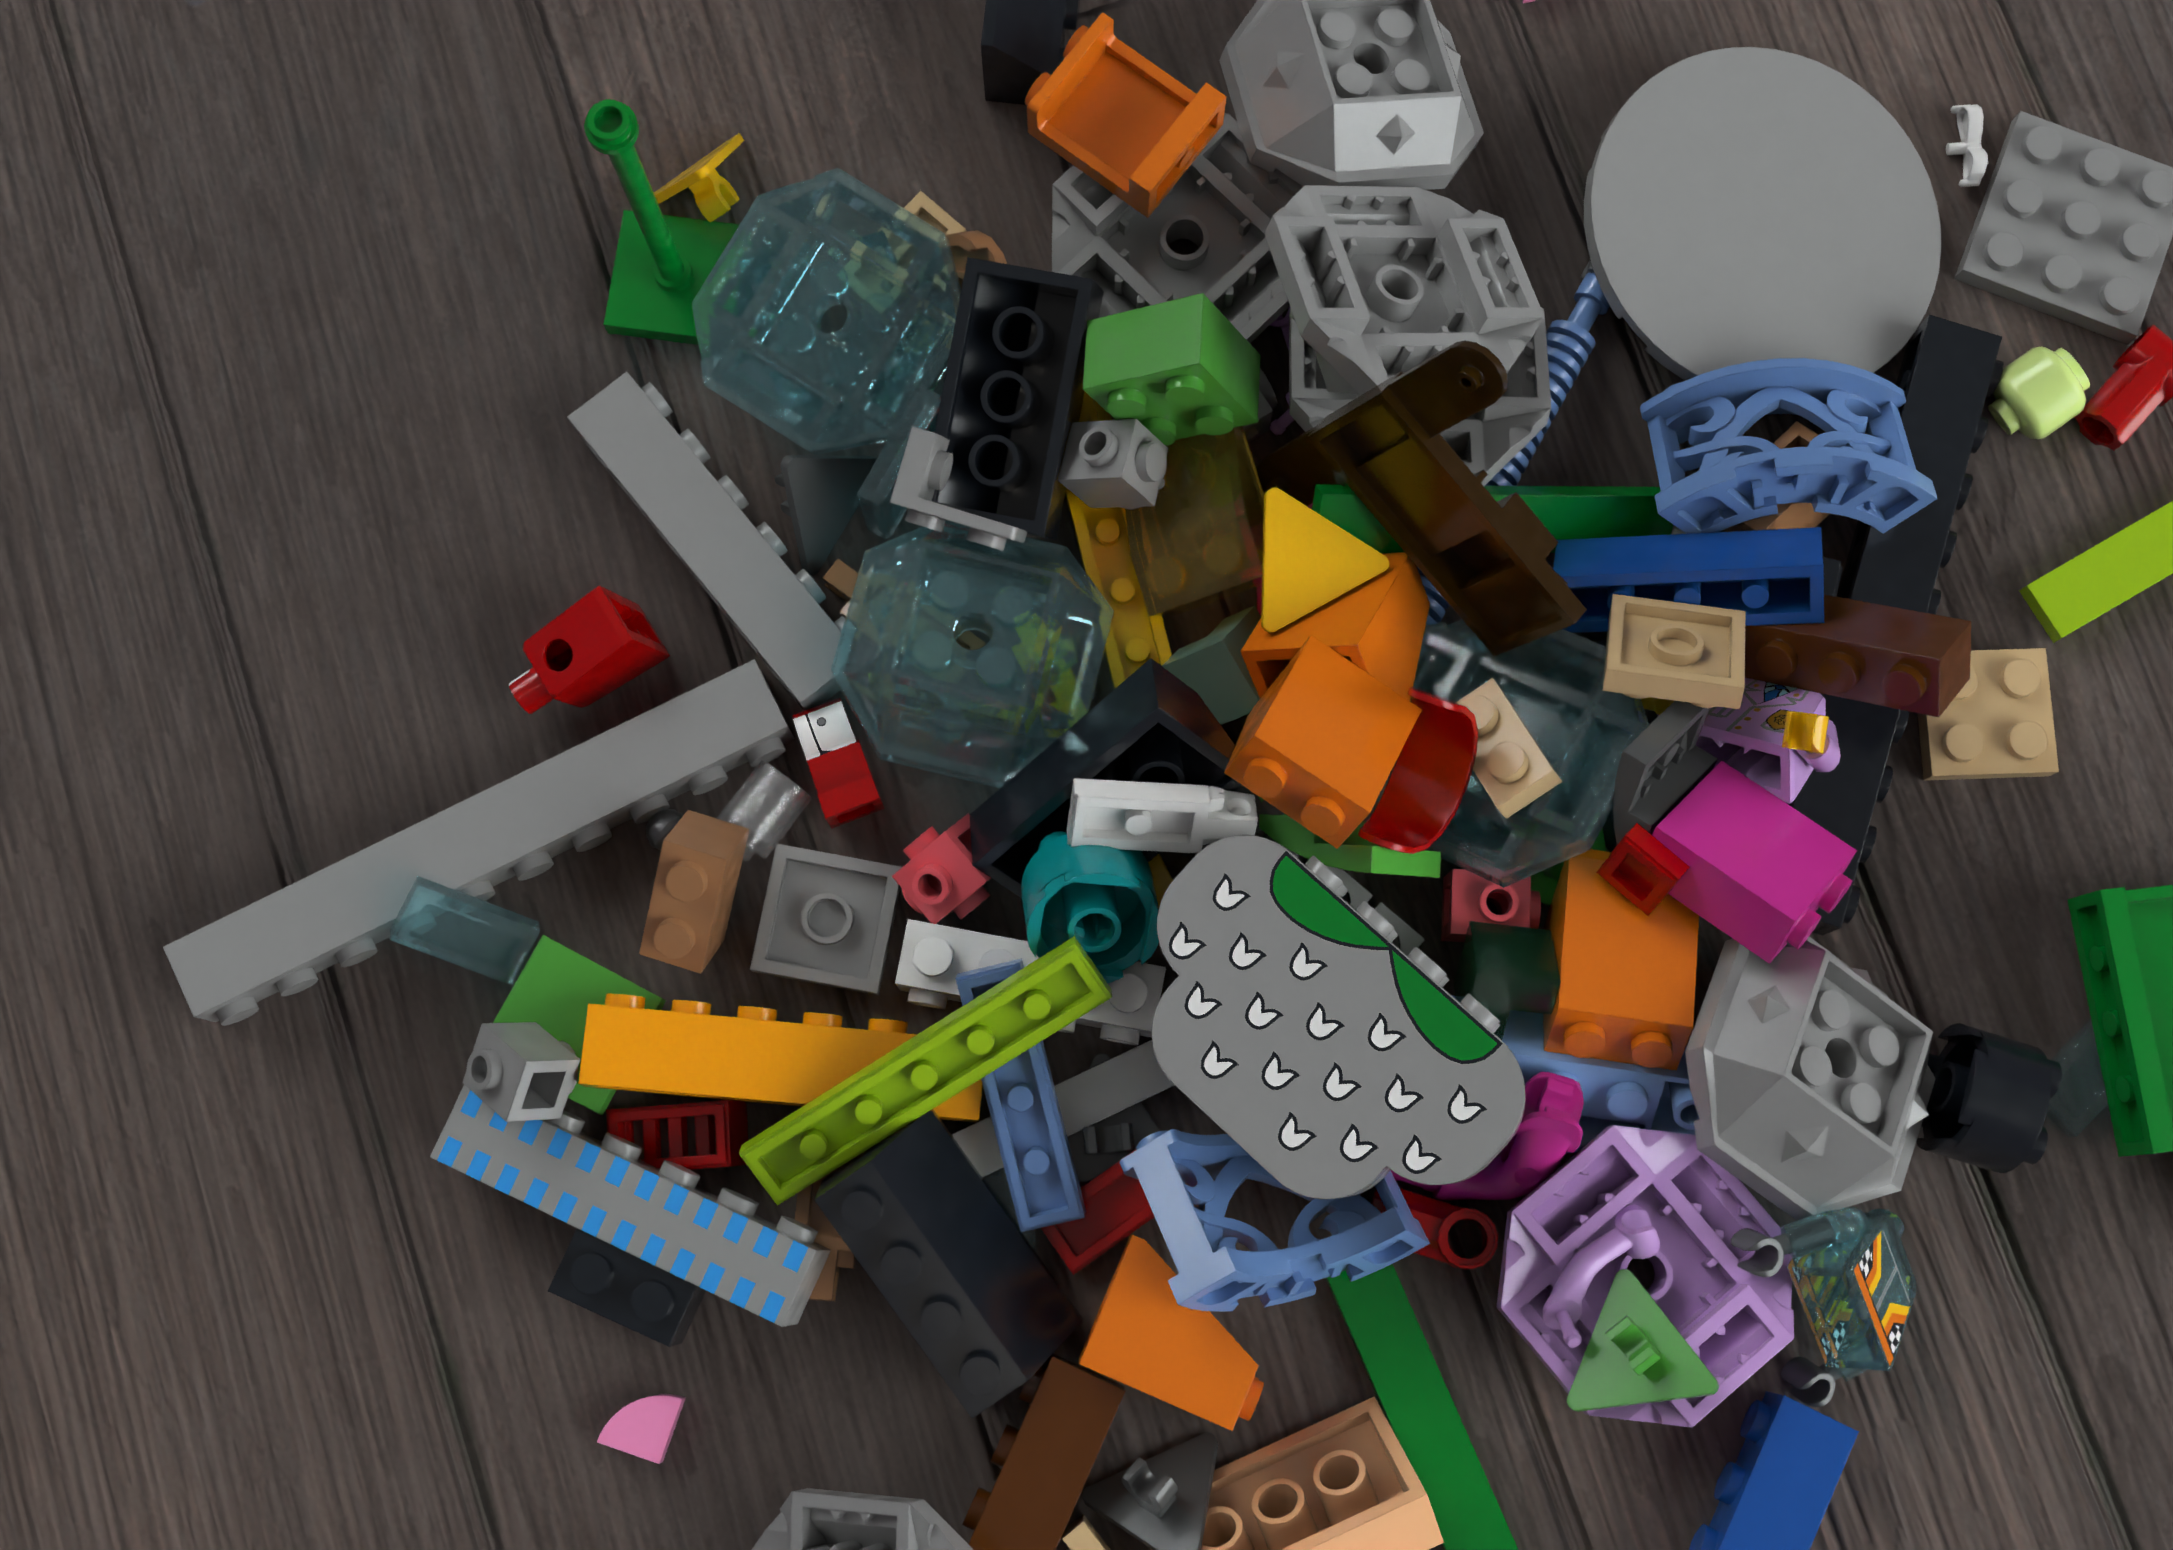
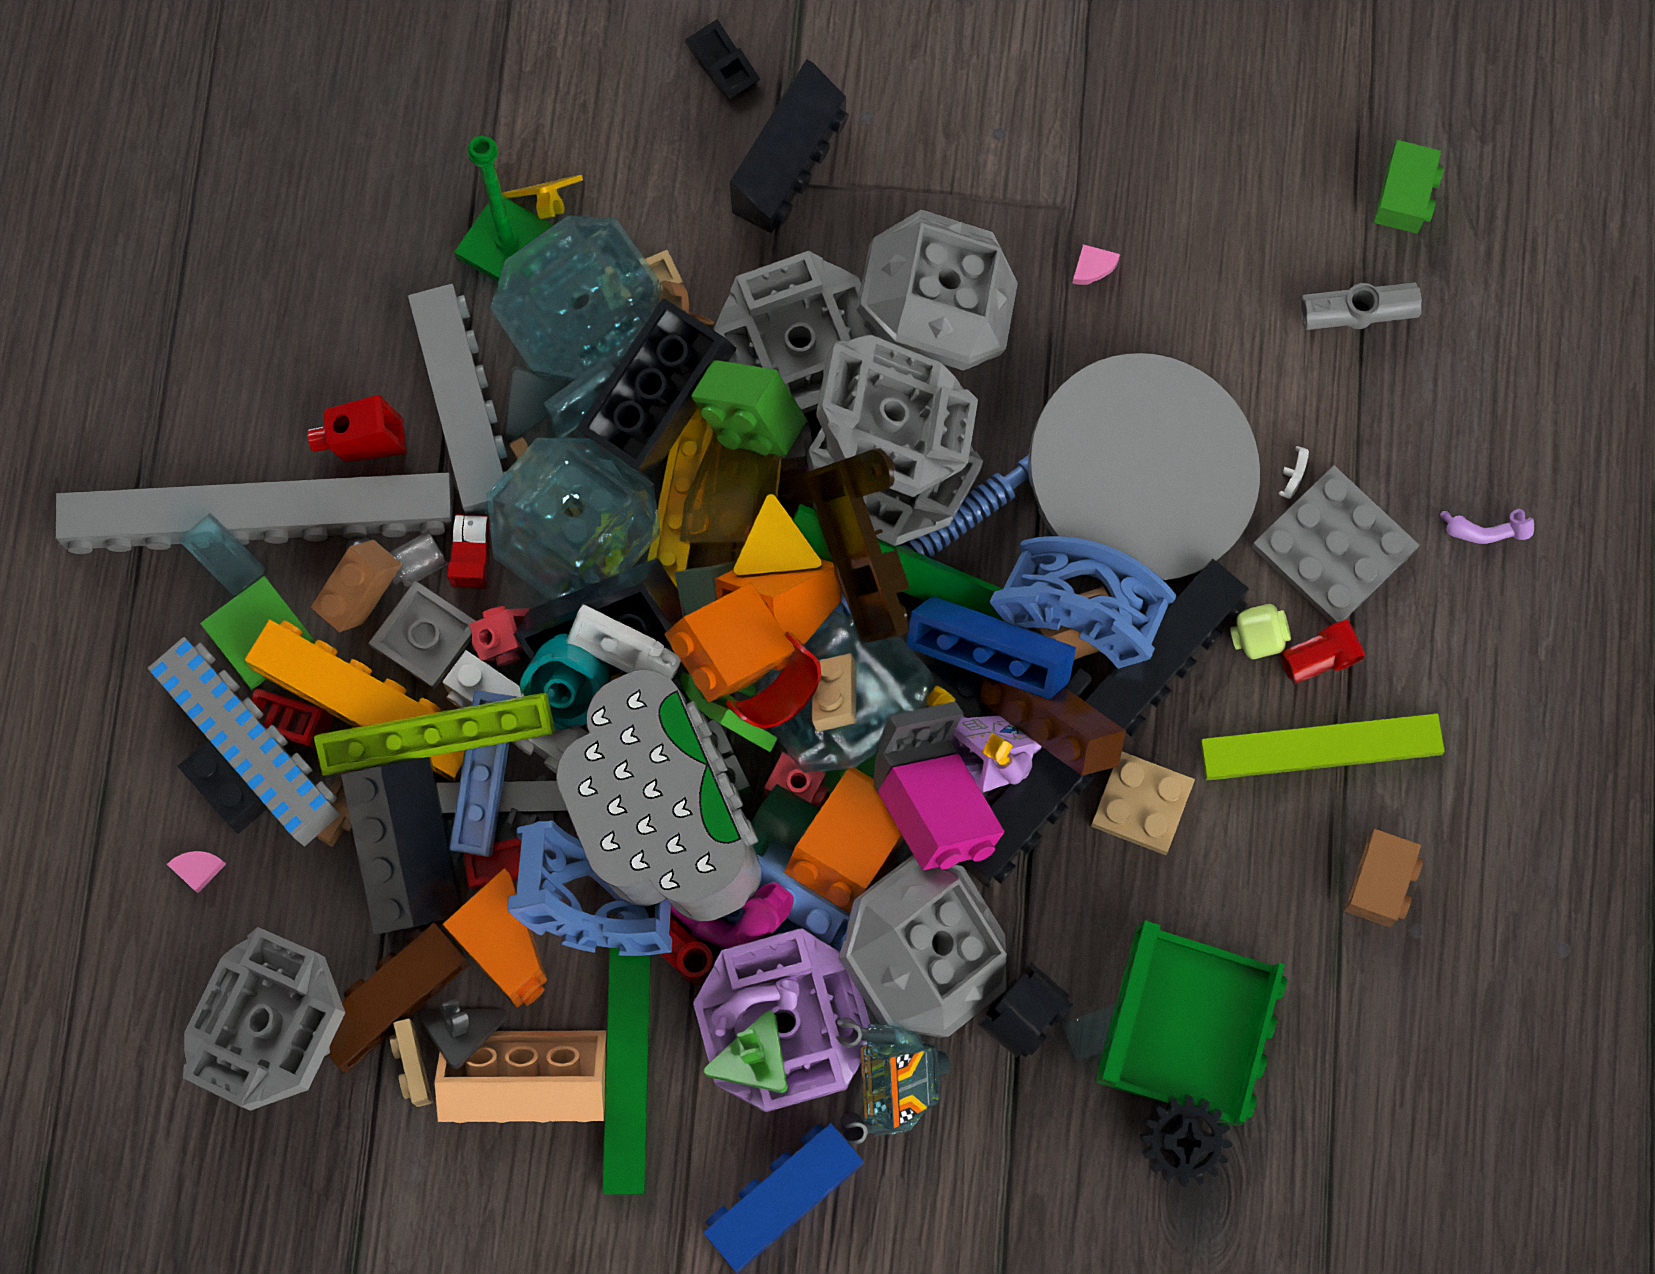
camera: 25 degrees right, 5 degrees down
light grey brick [462,1022,581,1122] -> none
light grey bracket [890,426,1027,551] -> none
orange panel [1025,12,1227,218] -> none
light grey brick [1058,419,1168,510] -> none
red tile [1596,823,1690,916] -> none
tan plate [1602,594,1746,709] -> none

